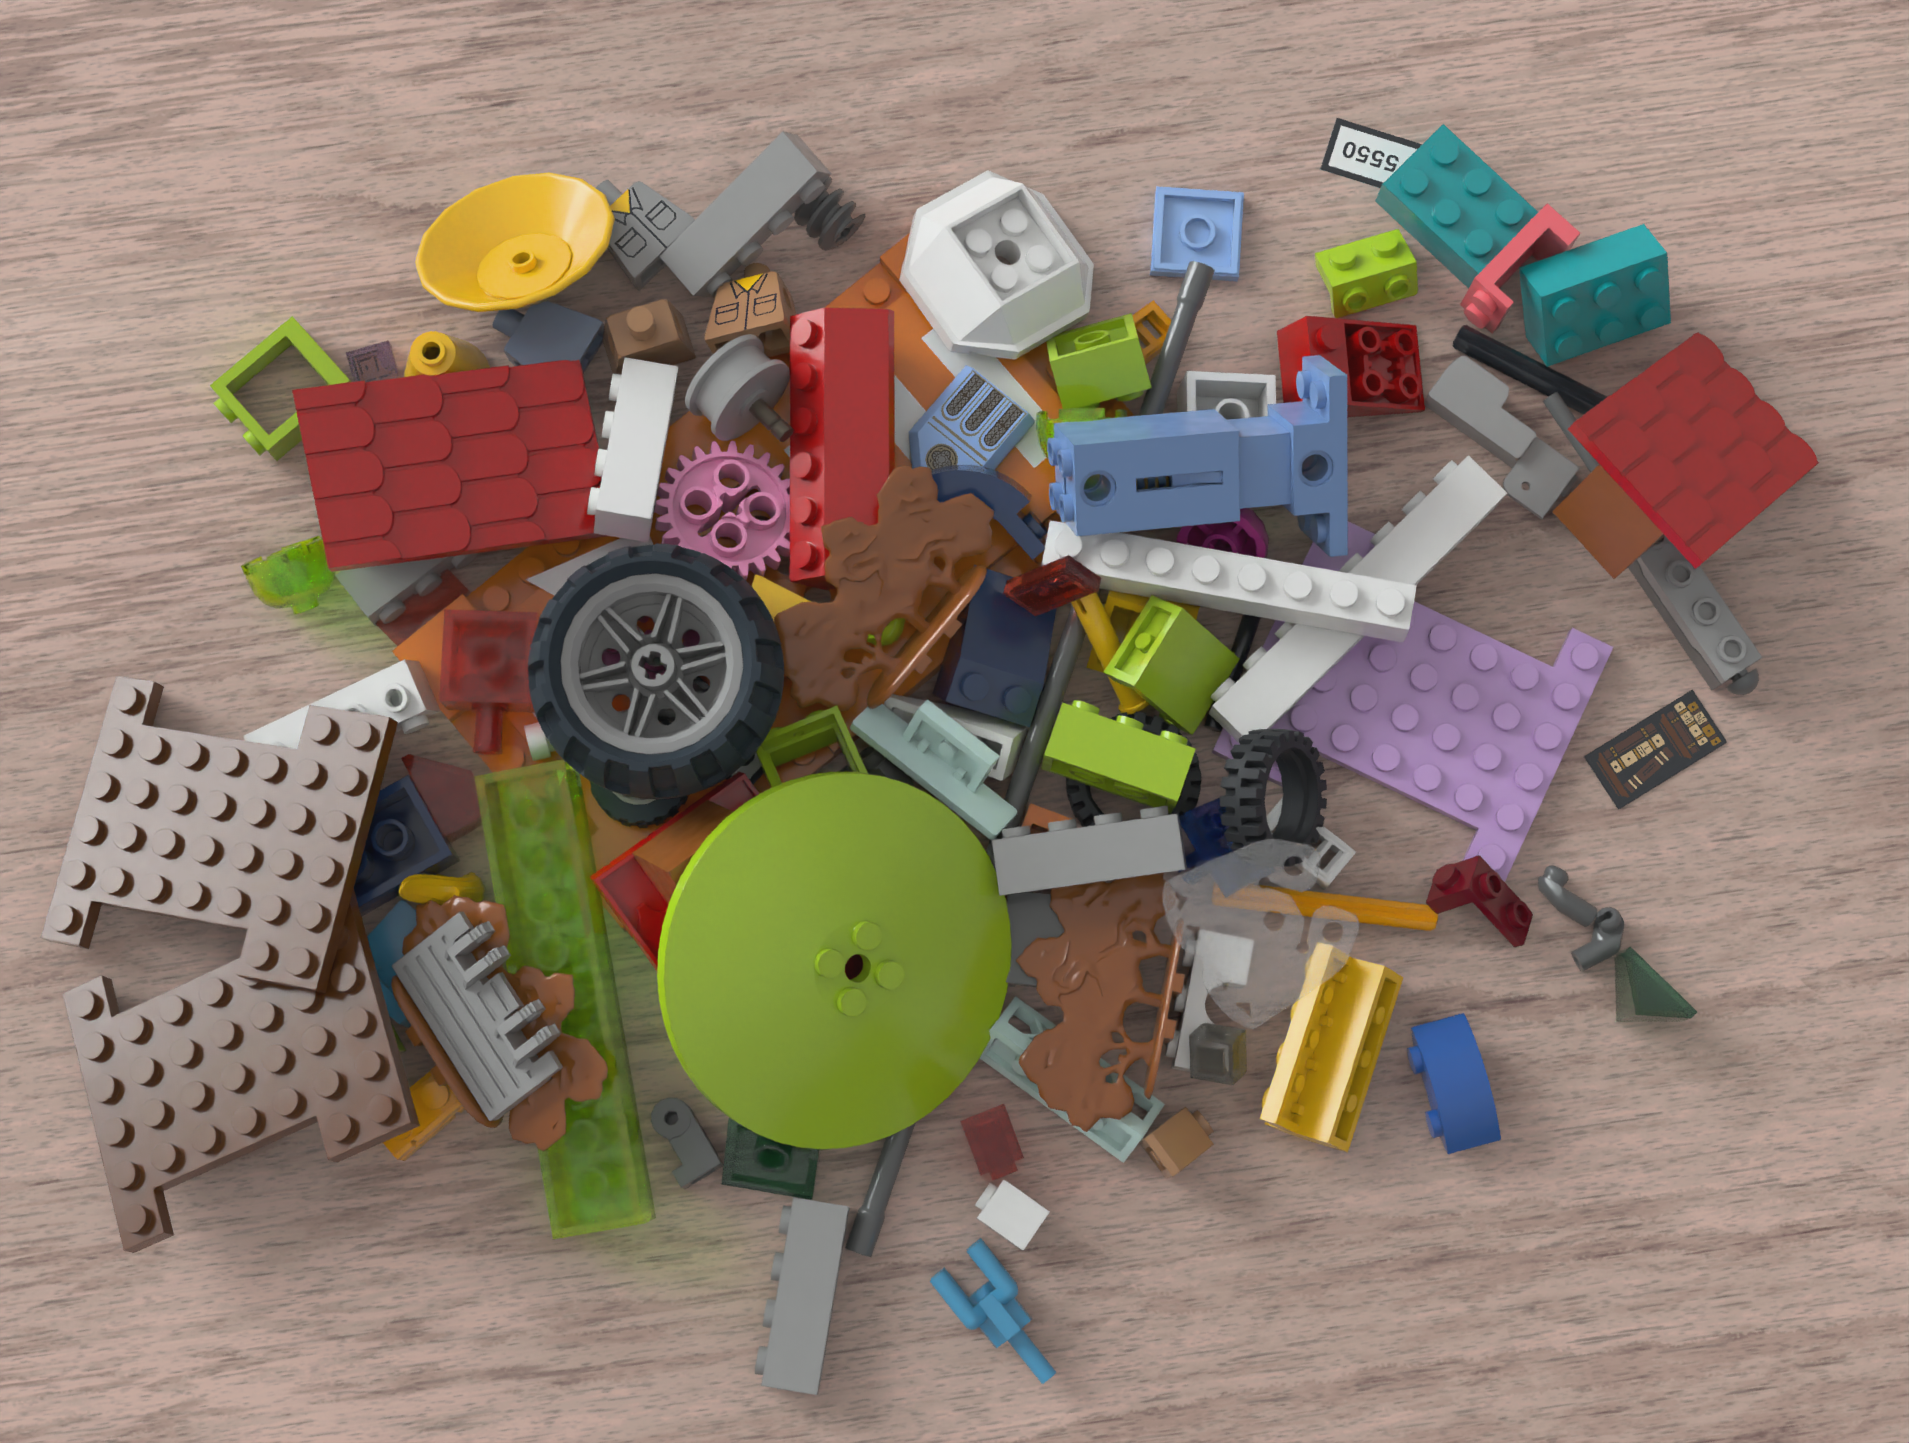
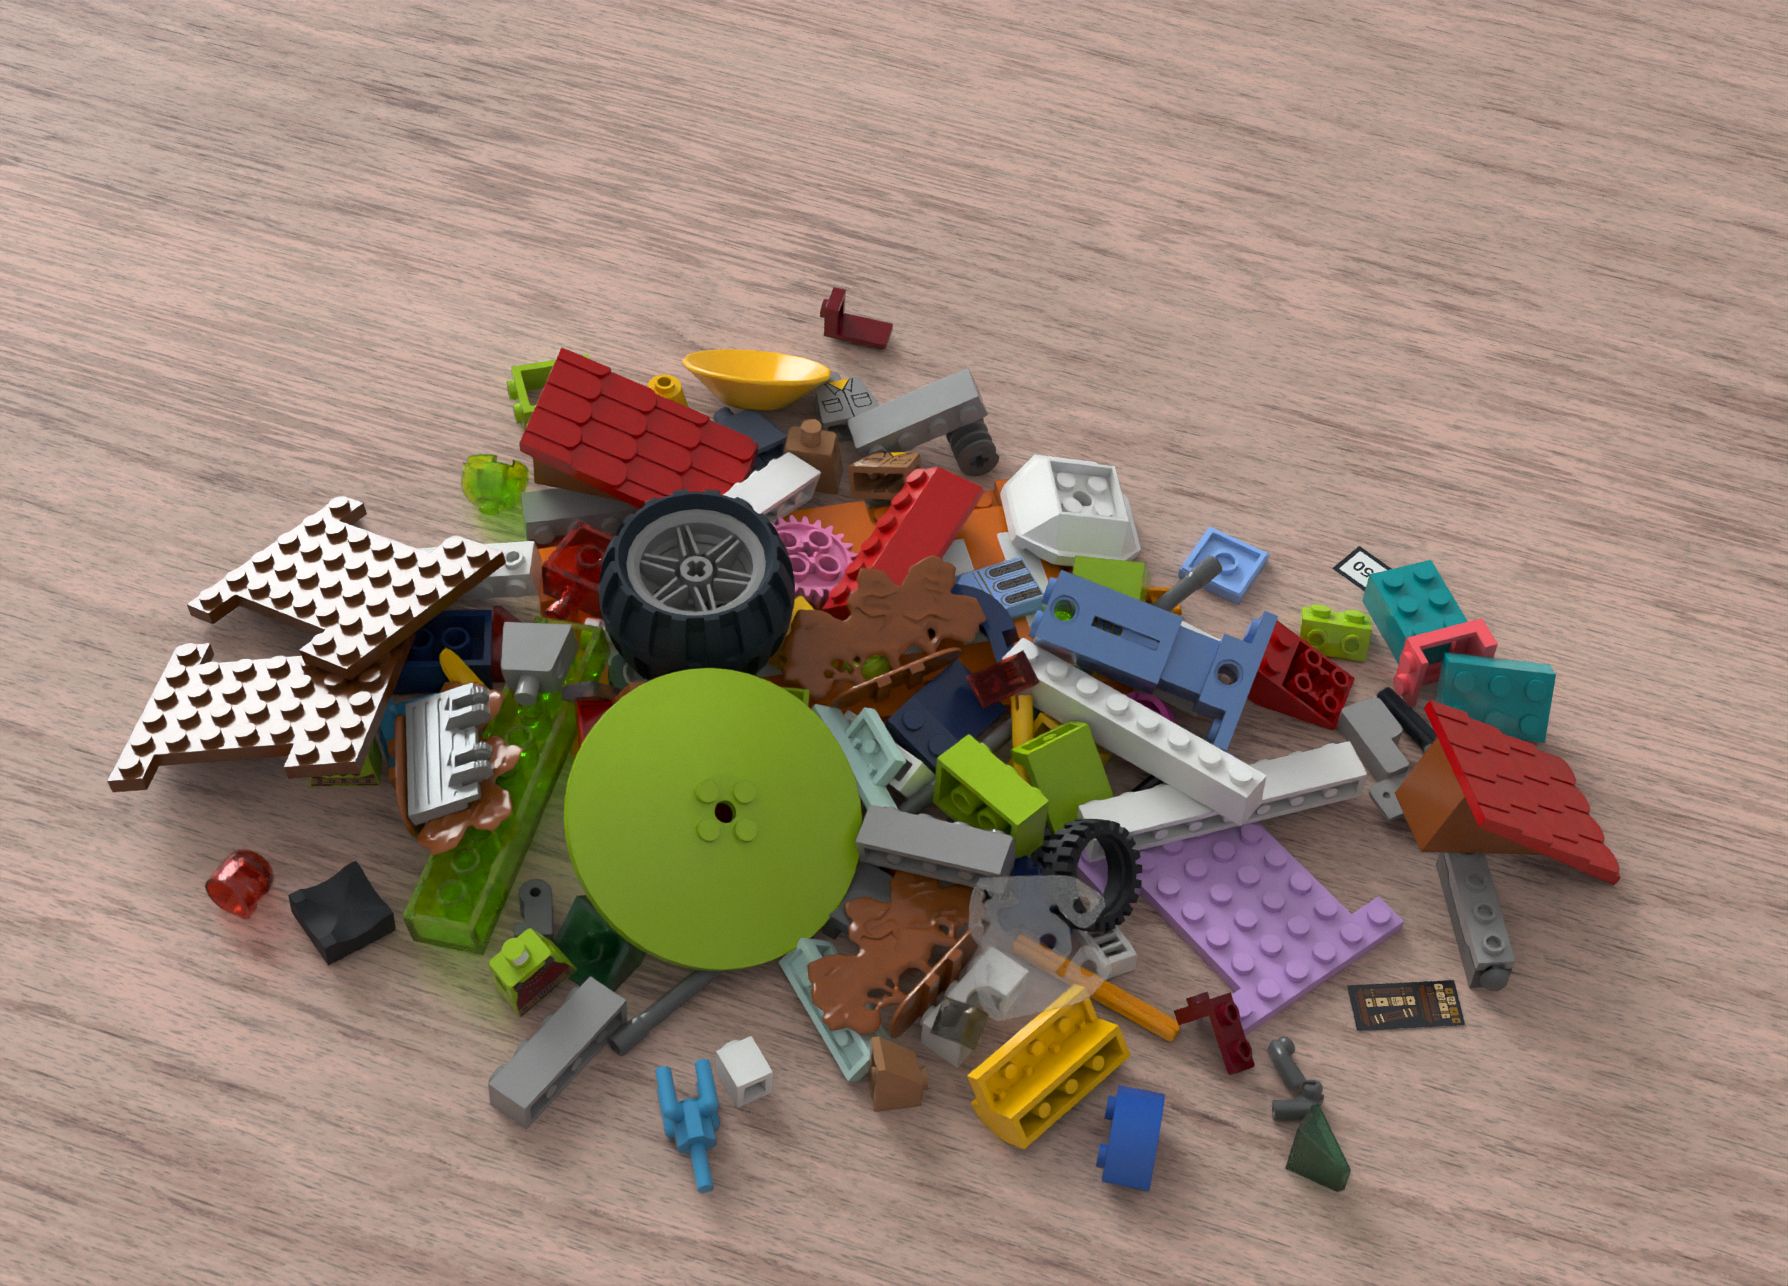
camera: 25 degrees right, 30 degrees down
light orange brick [382,1071,465,1161] -> none
light grey wheel [685,334,794,442] -> none
clear red slope [959,1104,1024,1181] -> none
none -> clear red helmet [205,849,274,919]
none -> black brick [288,861,396,966]
none -> lime torso [488,928,577,1018]
none -> light grey torso [501,622,579,706]
none -> tile [562,681,623,703]
none -> dark red bracket [820,287,893,349]

